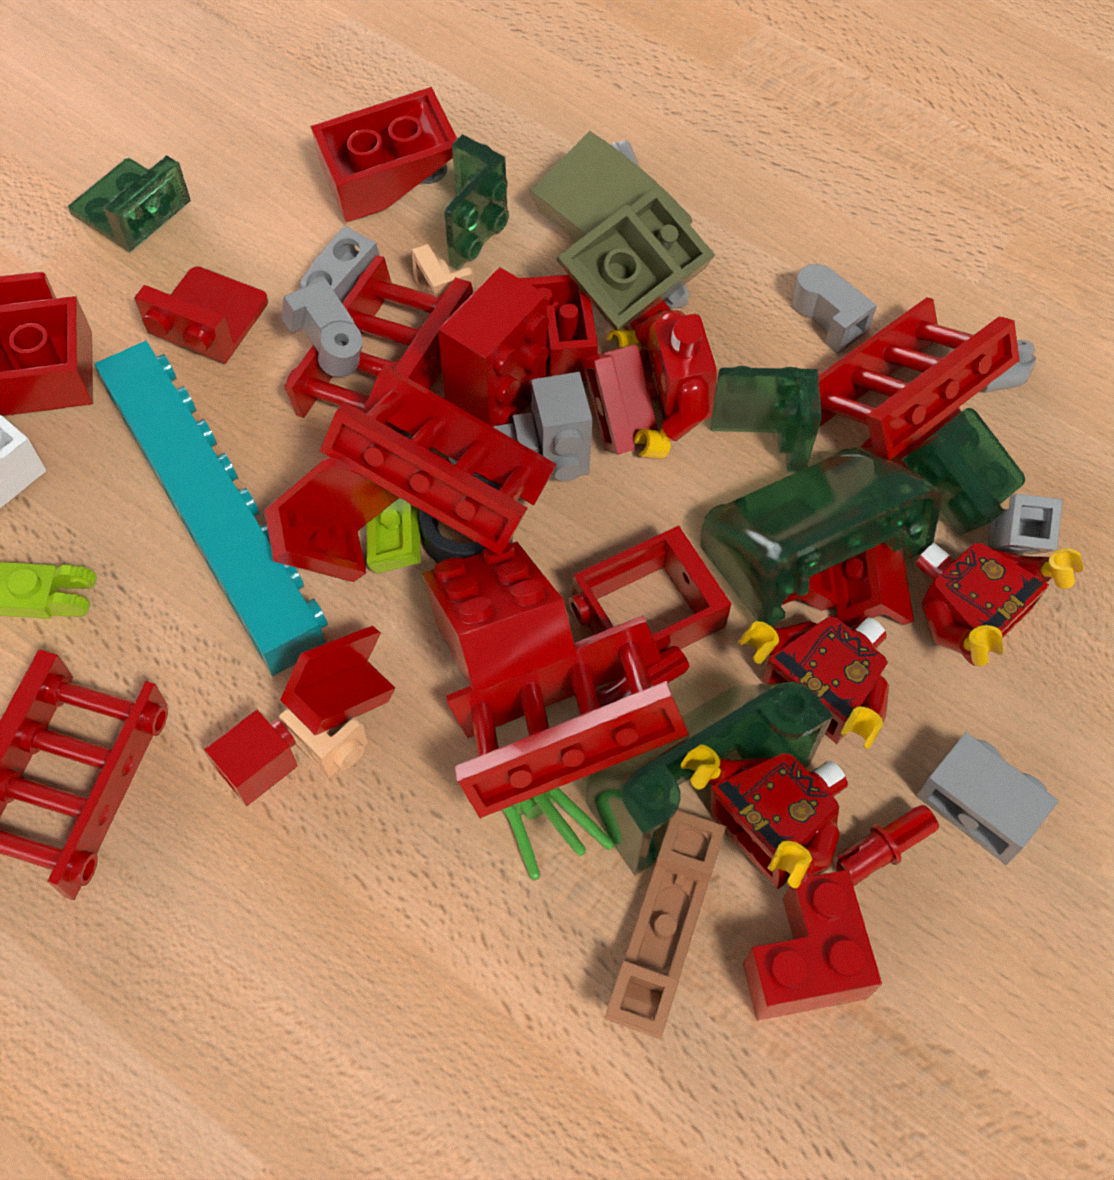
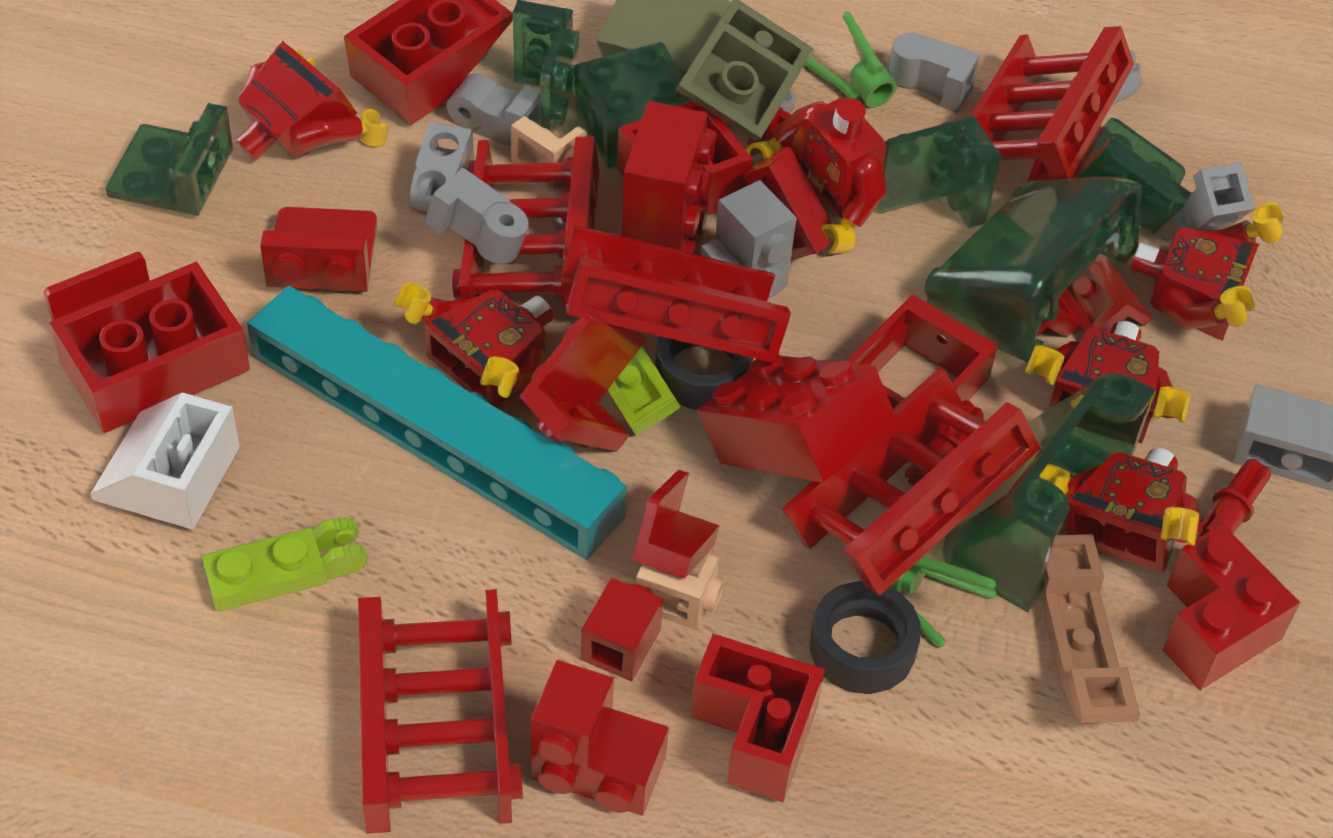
camera: 25 degrees left, 10 degrees down
none -> red torso [235,41,389,161]
none -> red torso [394,282,554,409]
none -> light grey leg [446,73,543,147]
none -> red brick [531,660,669,816]
none -> clear green bracket [574,42,692,169]
none -> red brick [690,633,825,803]
none -> bright green plant [804,11,897,108]
none -> black tyre [810,580,921,694]

